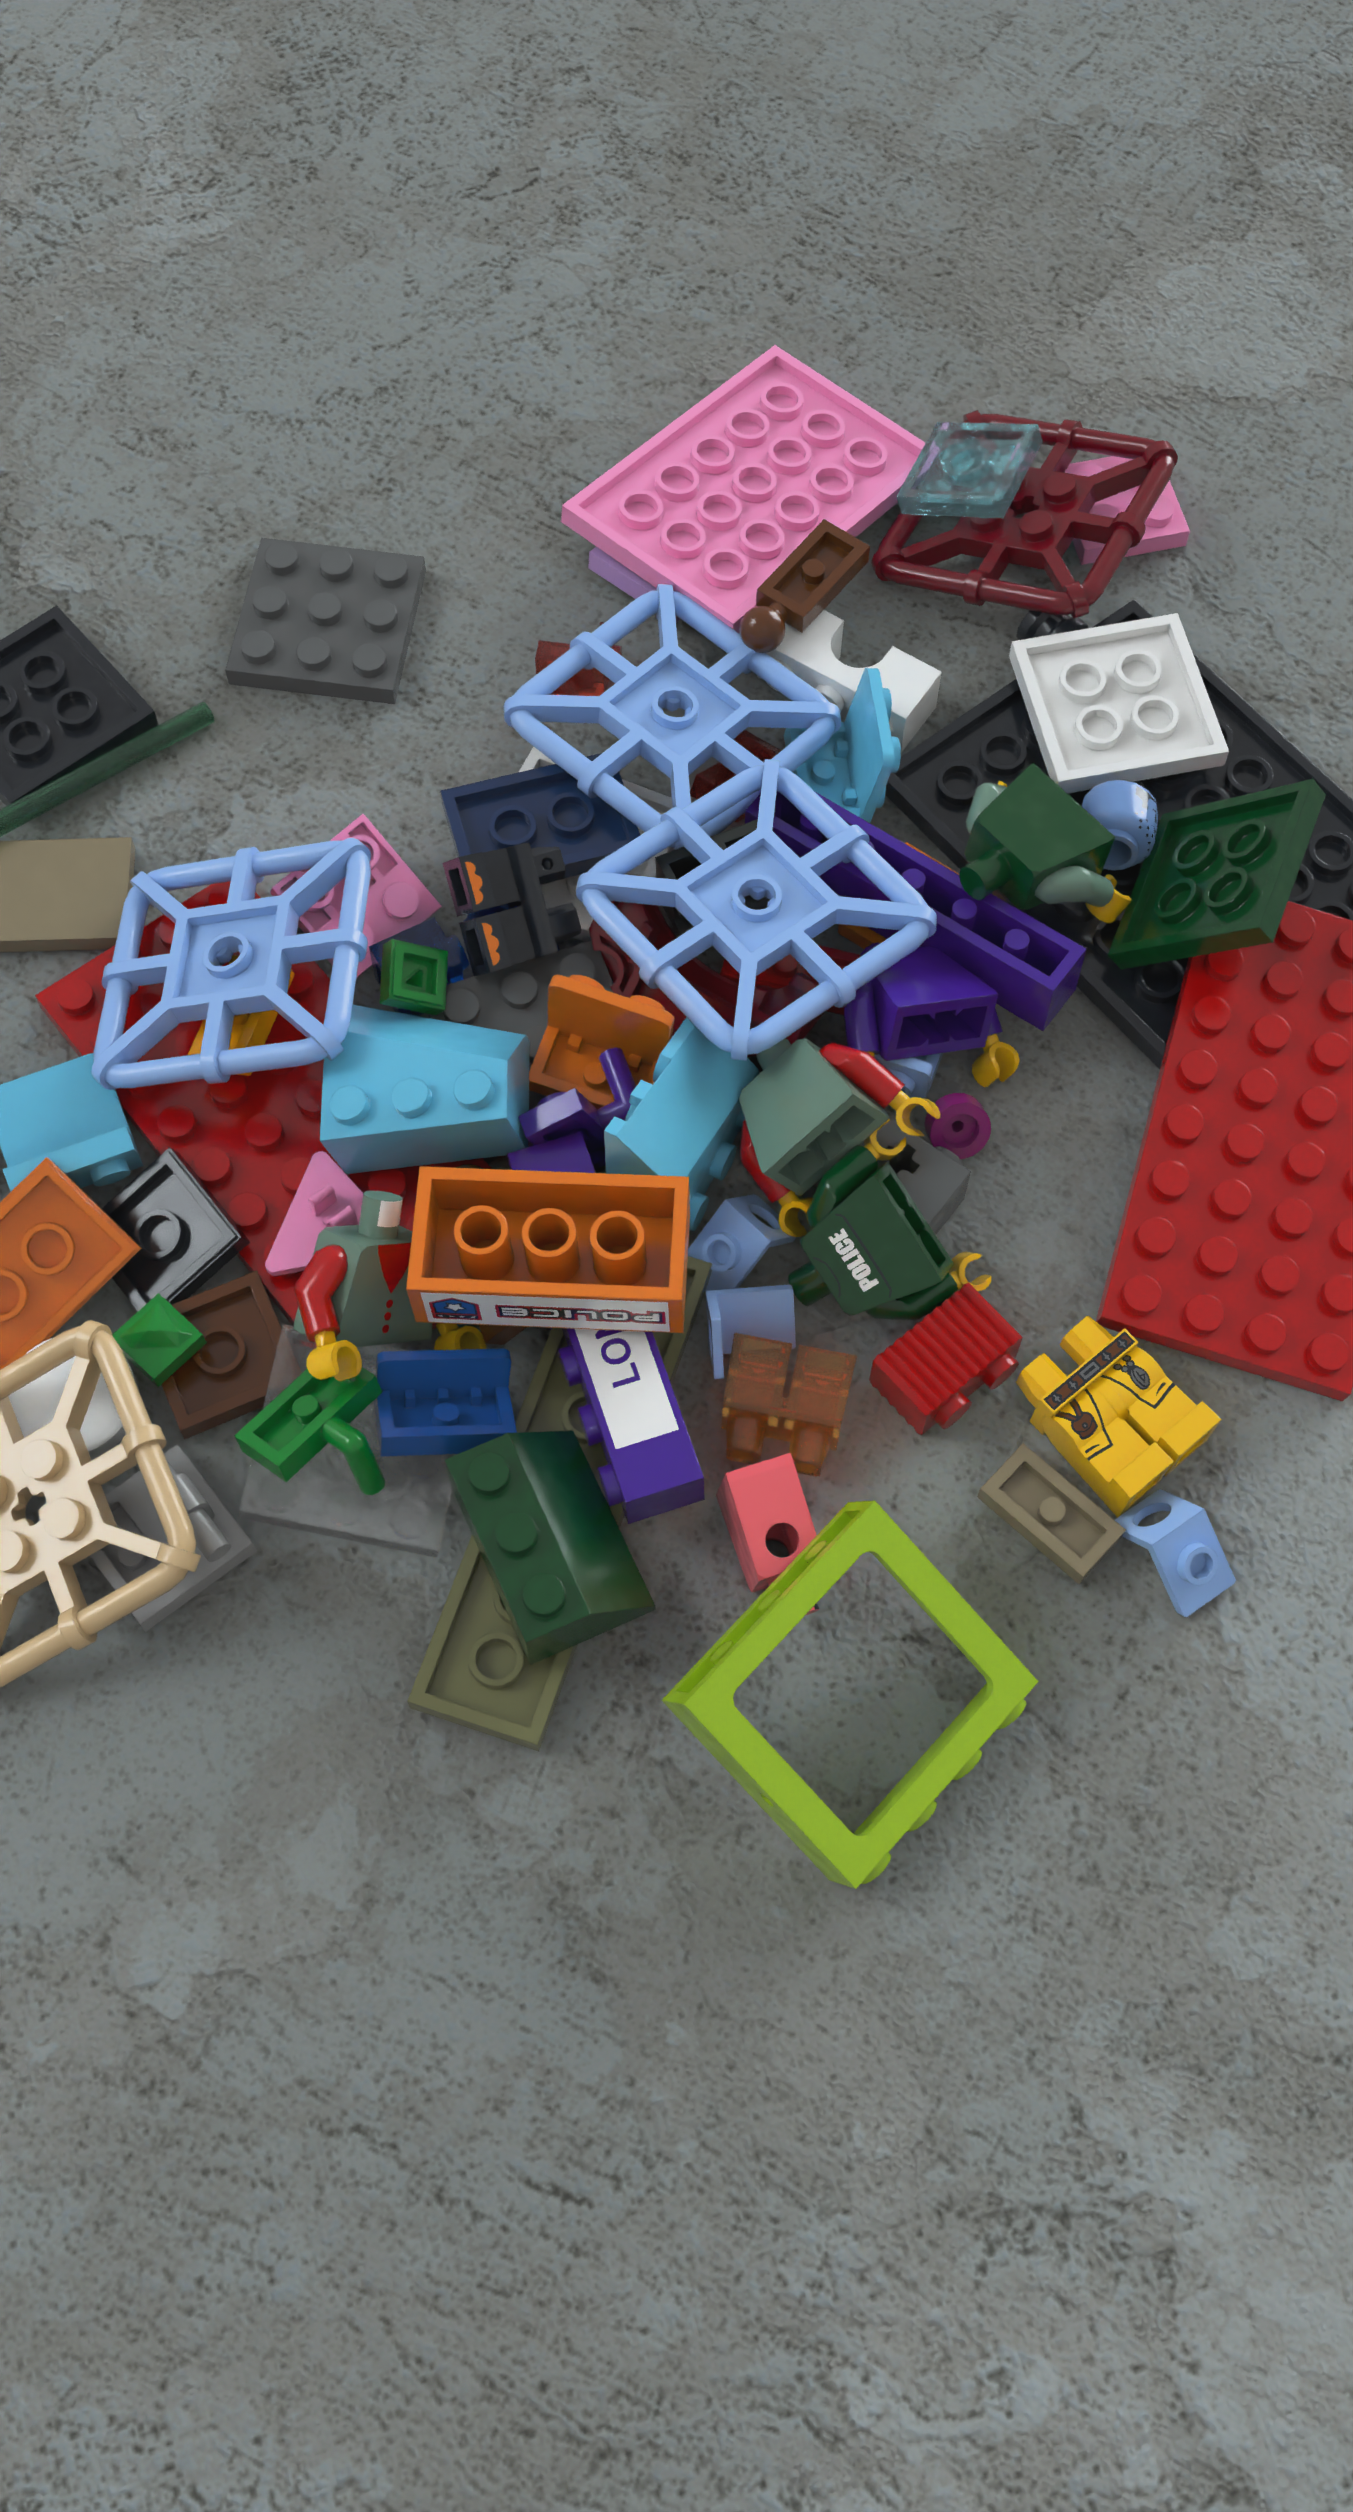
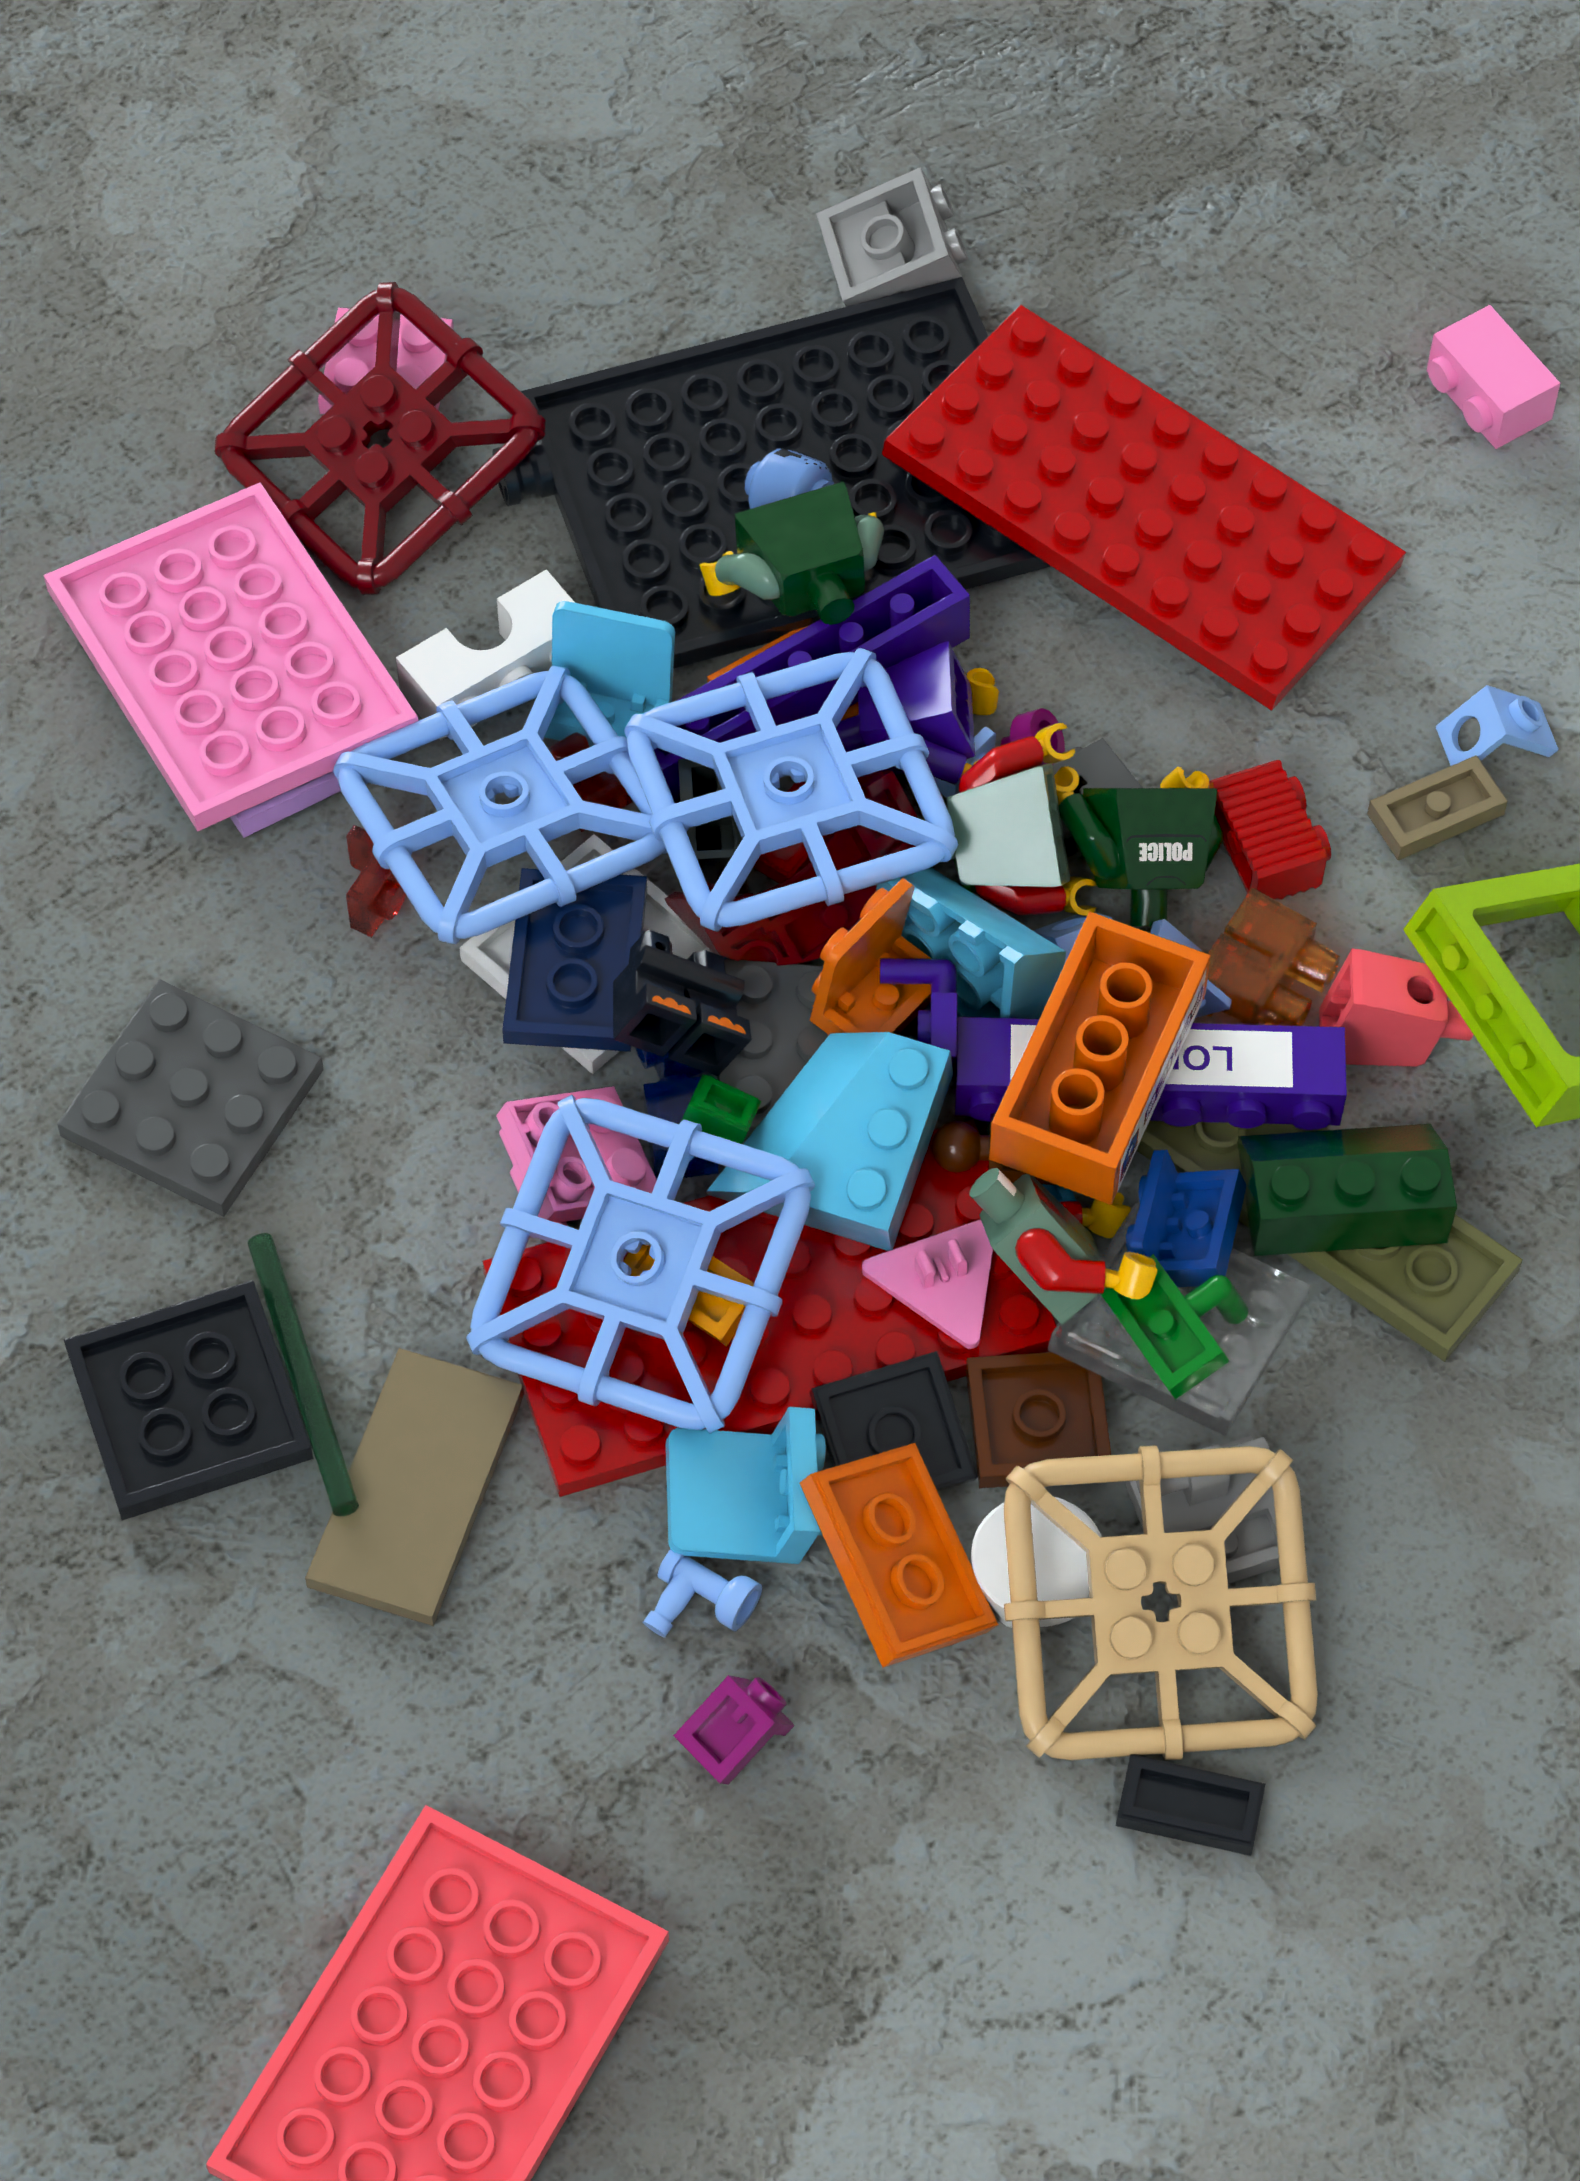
camera: 70 degrees left, 5 degrees down
green tile [112,1293,206,1387] -> none
reddish brown plate [739,519,870,653] -> none
clear light blue plate [896,422,1043,518] -> none
white plate [1009,613,1229,793] -> none
yellow hips [1016,1316,1222,1518] -> none
dark green plate [1108,779,1326,970] -> none

